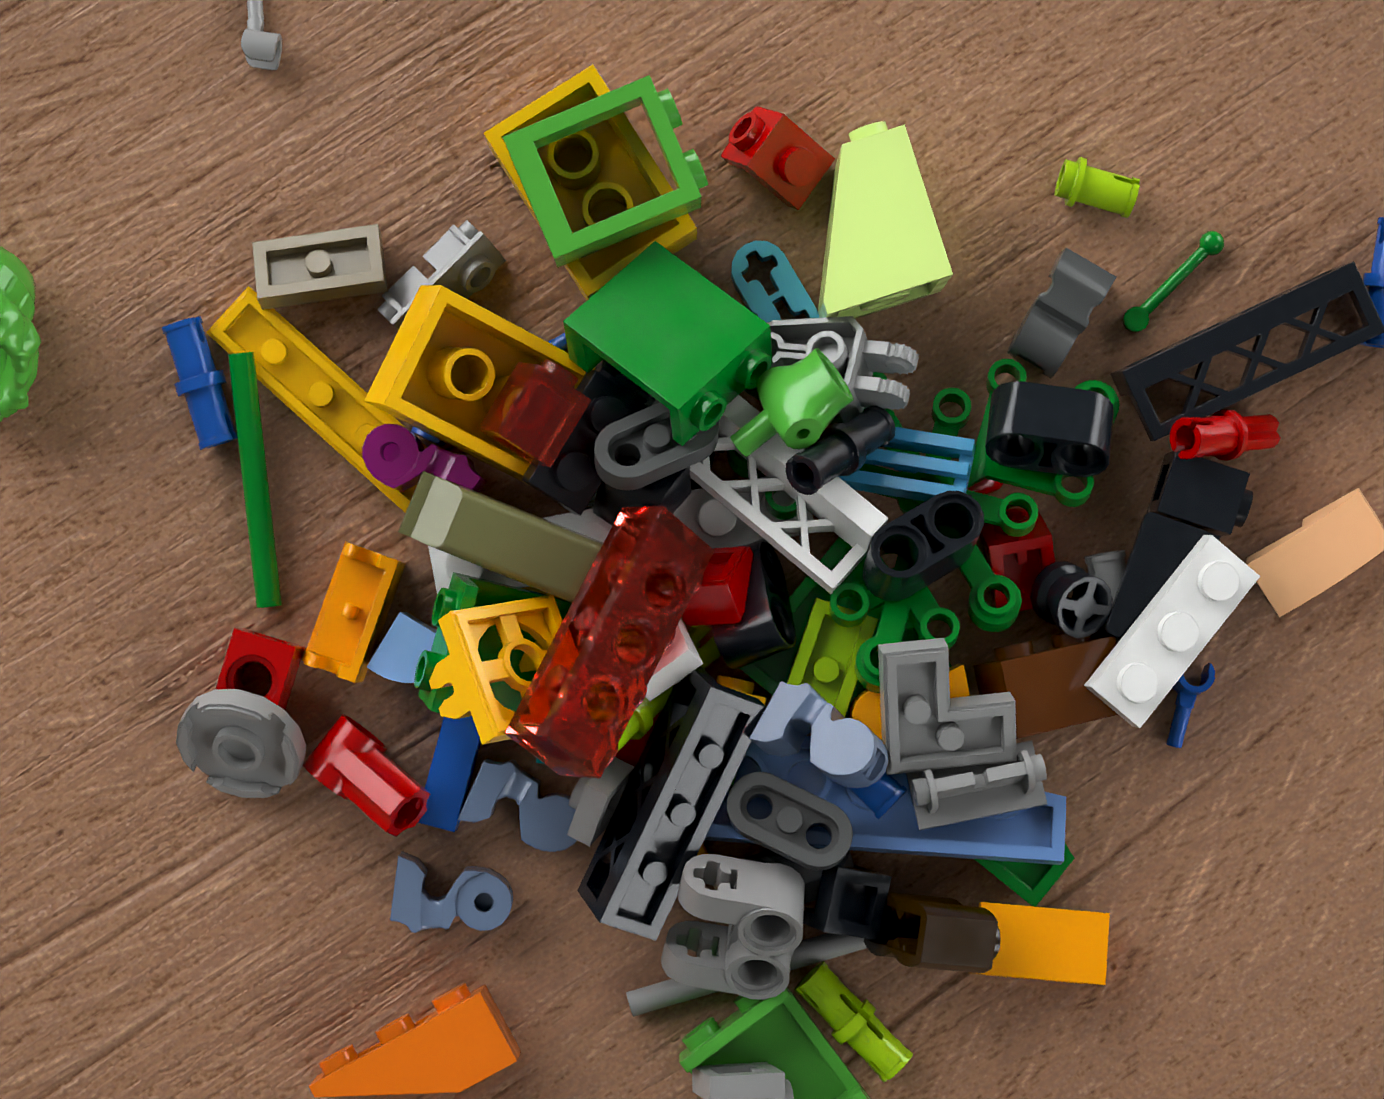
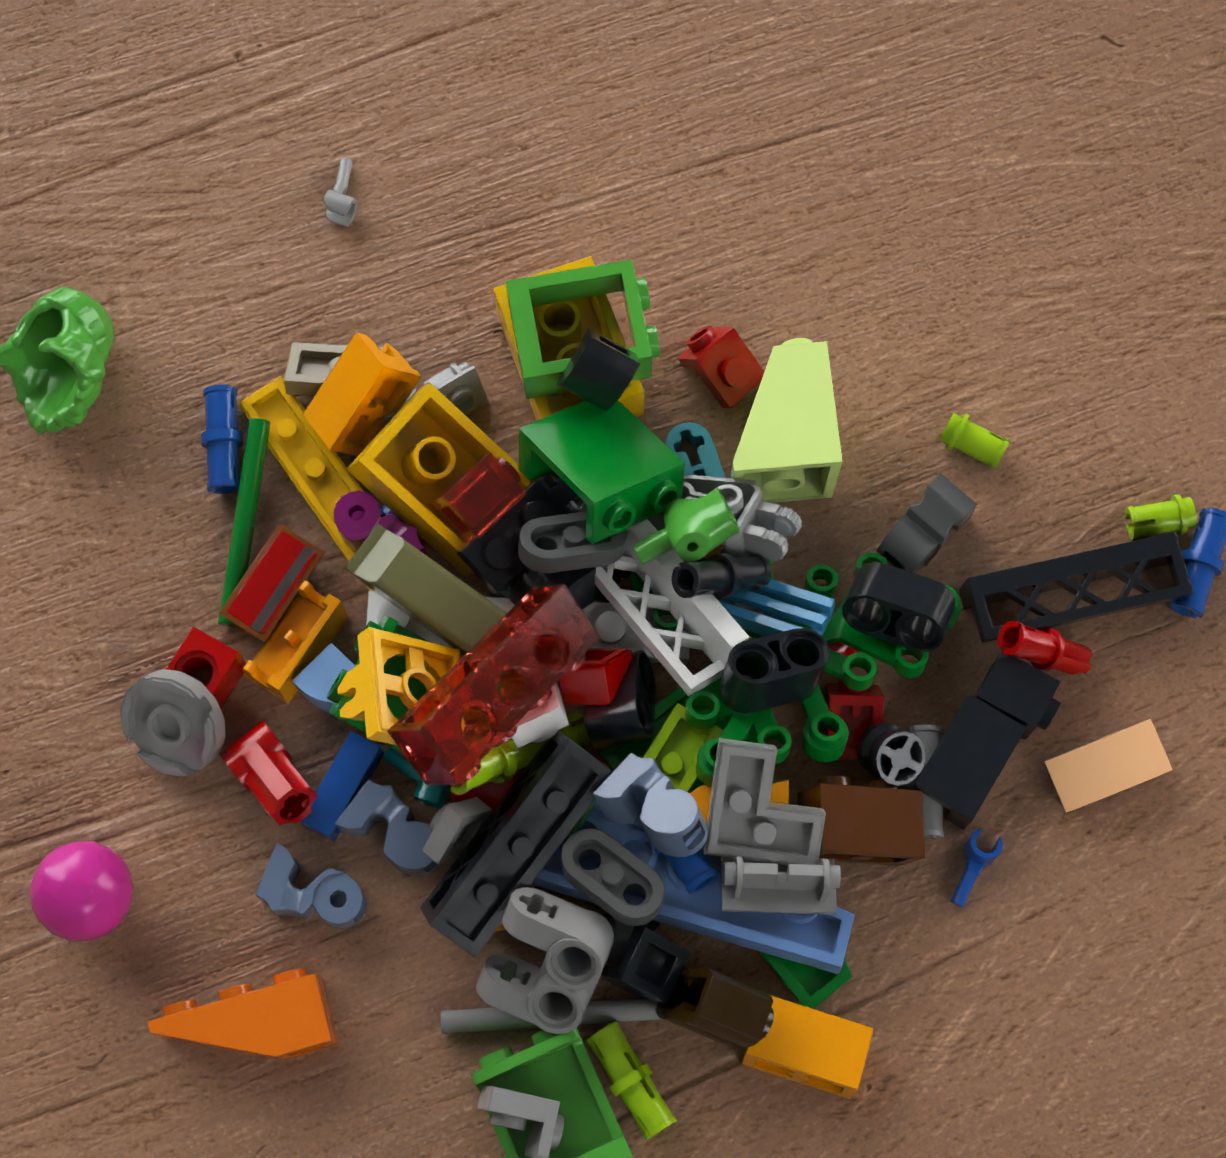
camera: 15 degrees right, 15 degrees down
white plate [1084,535,1260,728] -> none
green hinge [1122,231,1224,333] -> none
none -> dark pink piece [30,841,133,942]
none -> slope [219,524,325,642]
none -> light orange hinge [303,332,422,456]
none -> black brick [557,328,640,411]
none -> lime pin [1125,494,1197,540]

